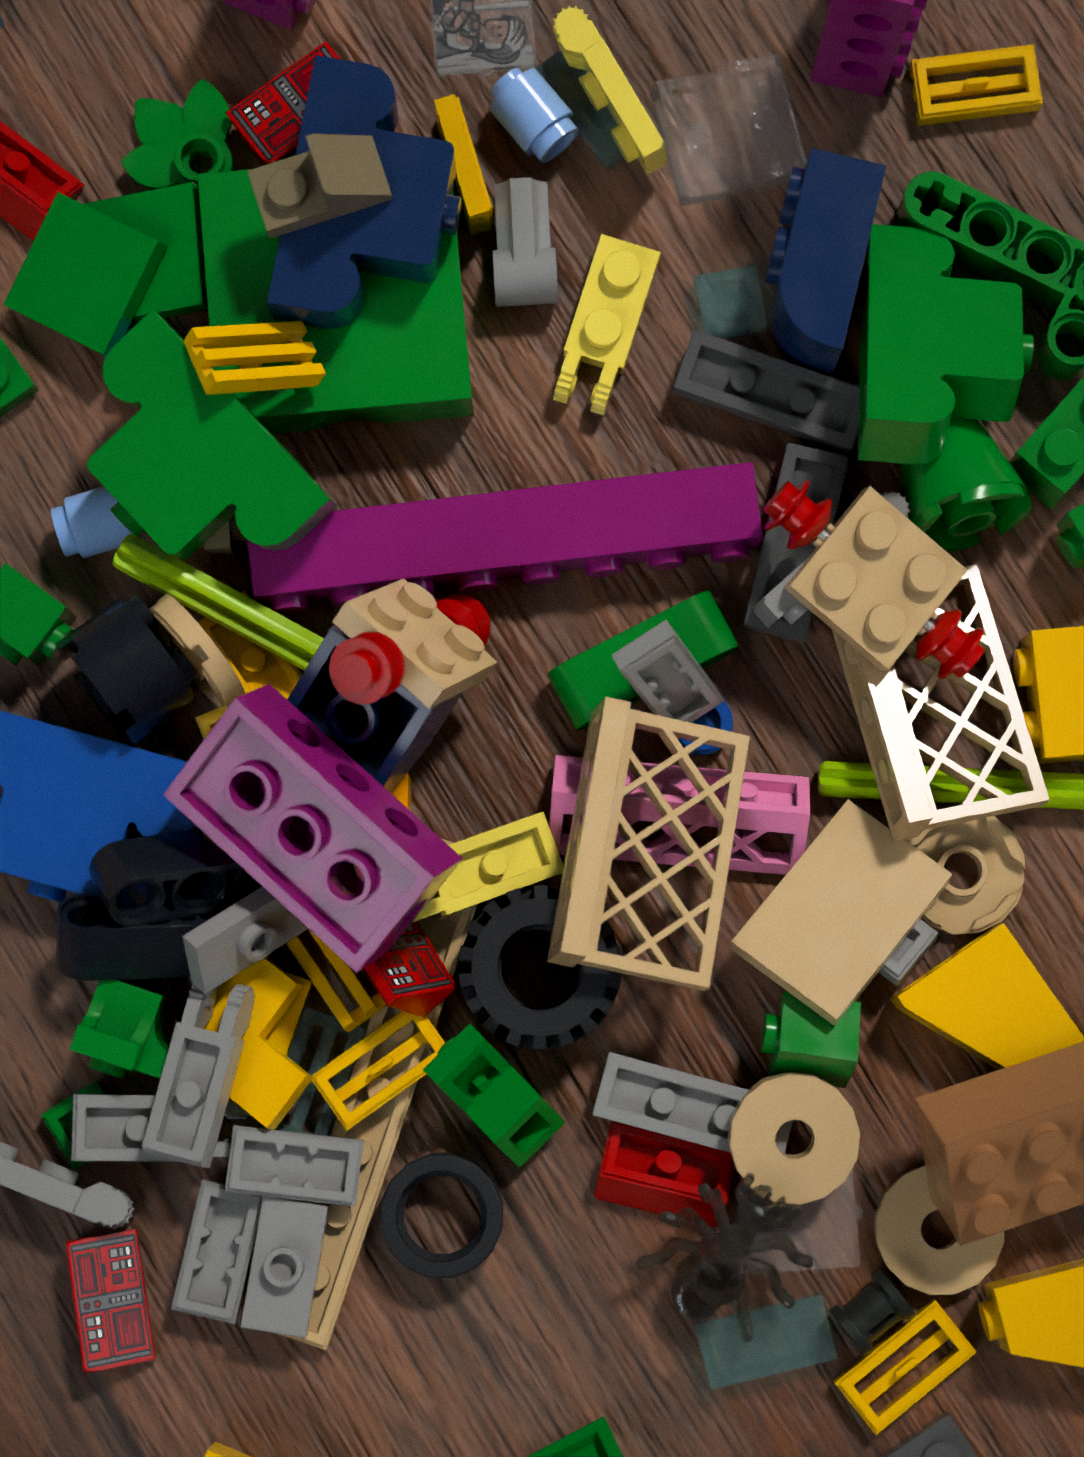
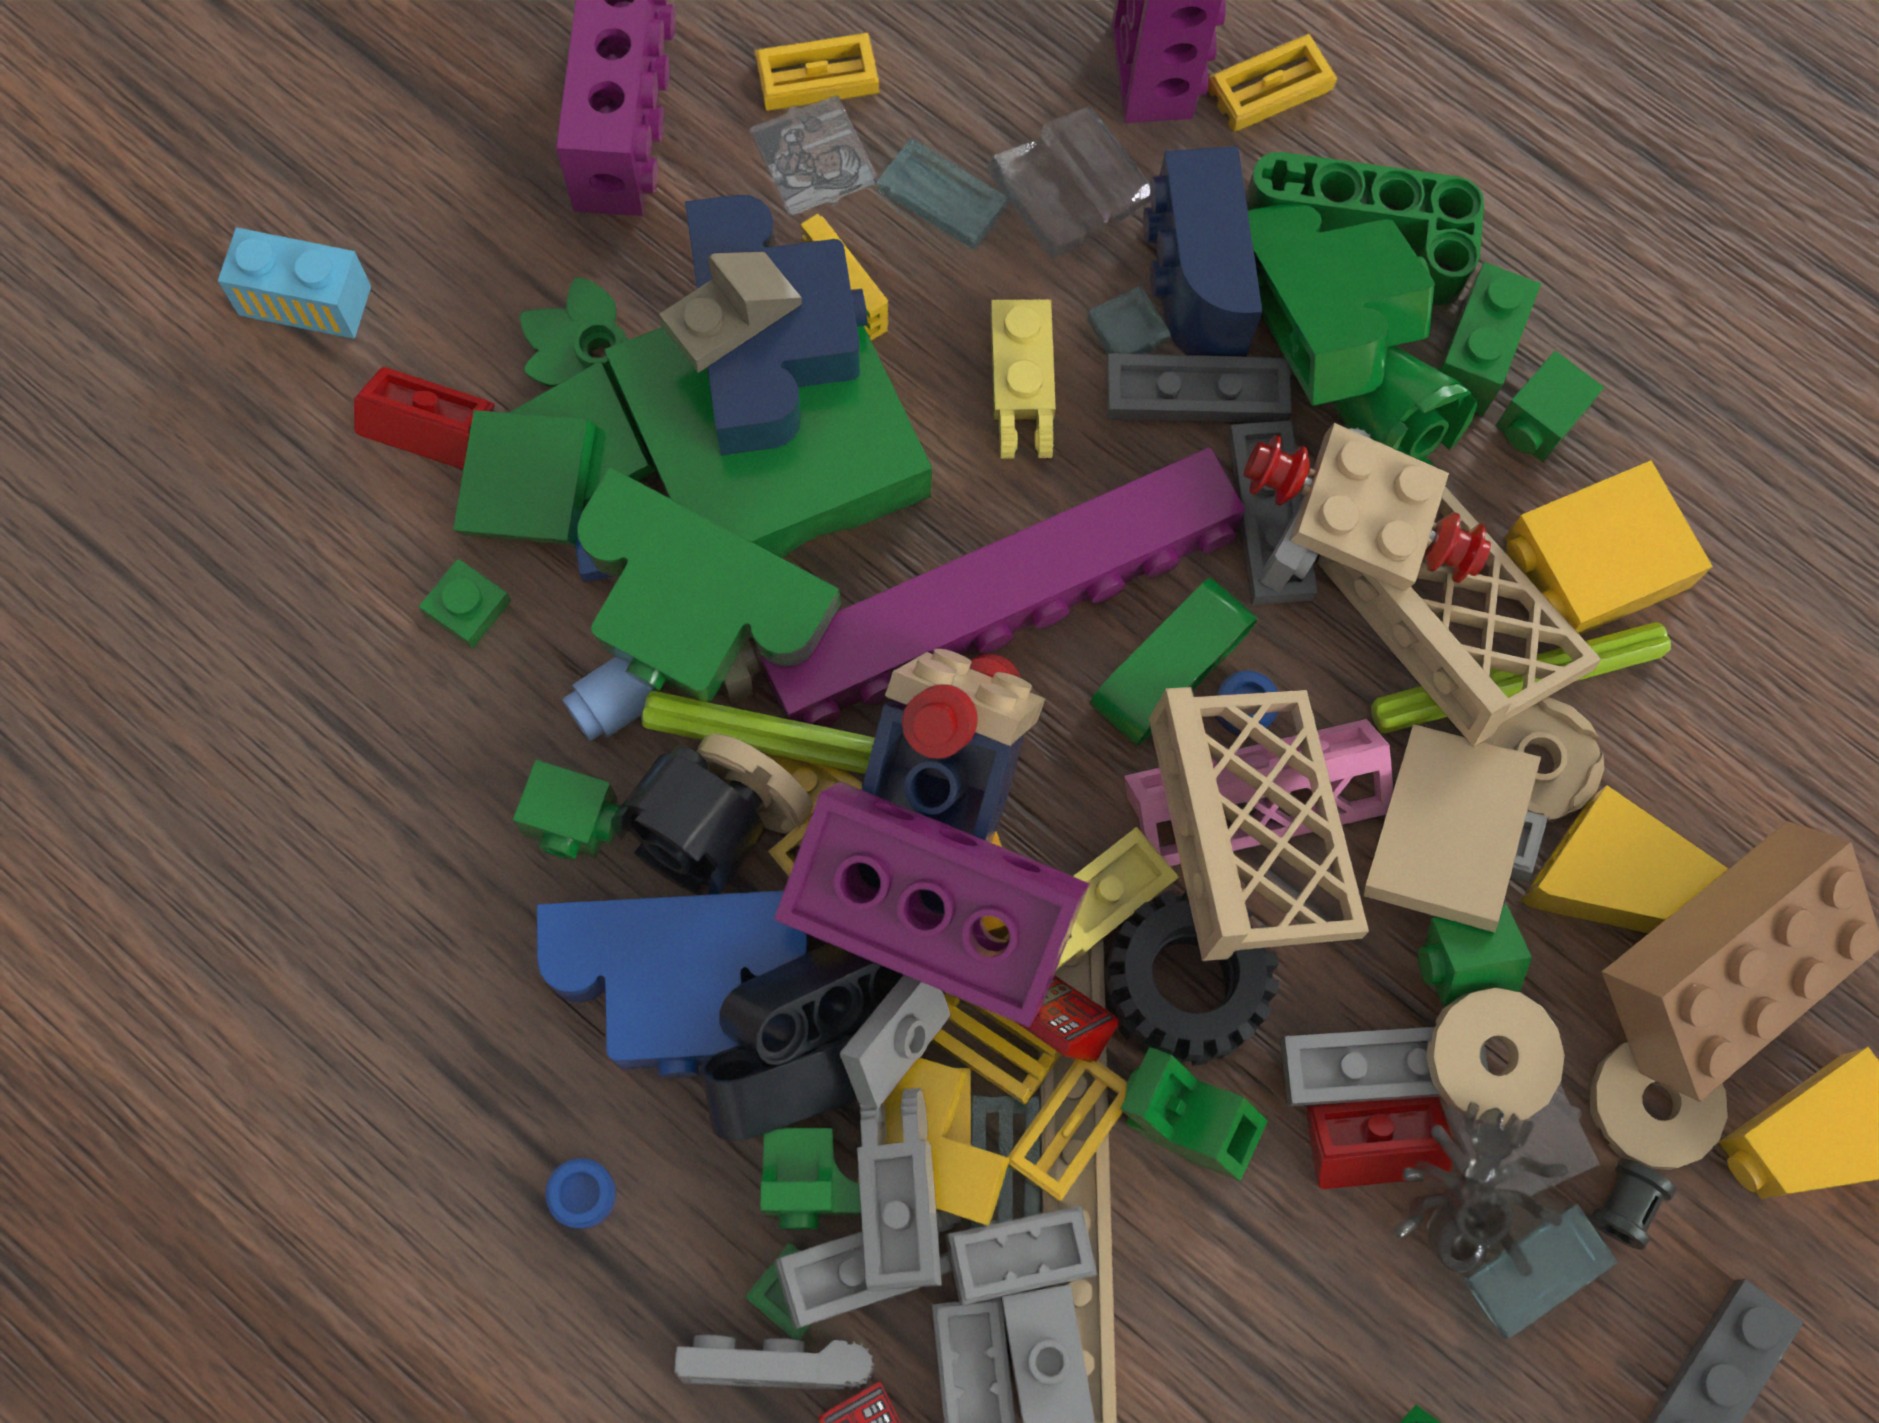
camera: 25 degrees left, 10 degrees down
yellow tile [183,321,326,395] -> none
slope [225,41,340,166] -> none
black tyre [380,1153,503,1278] -> none
light blue brick [489,68,579,163] -> none
light grey piece [493,177,558,307] -> none
light yellow hinge [553,6,667,175] -> none
light grey plate [611,619,724,722] -> none
yellow tile [832,1298,977,1435] -> none

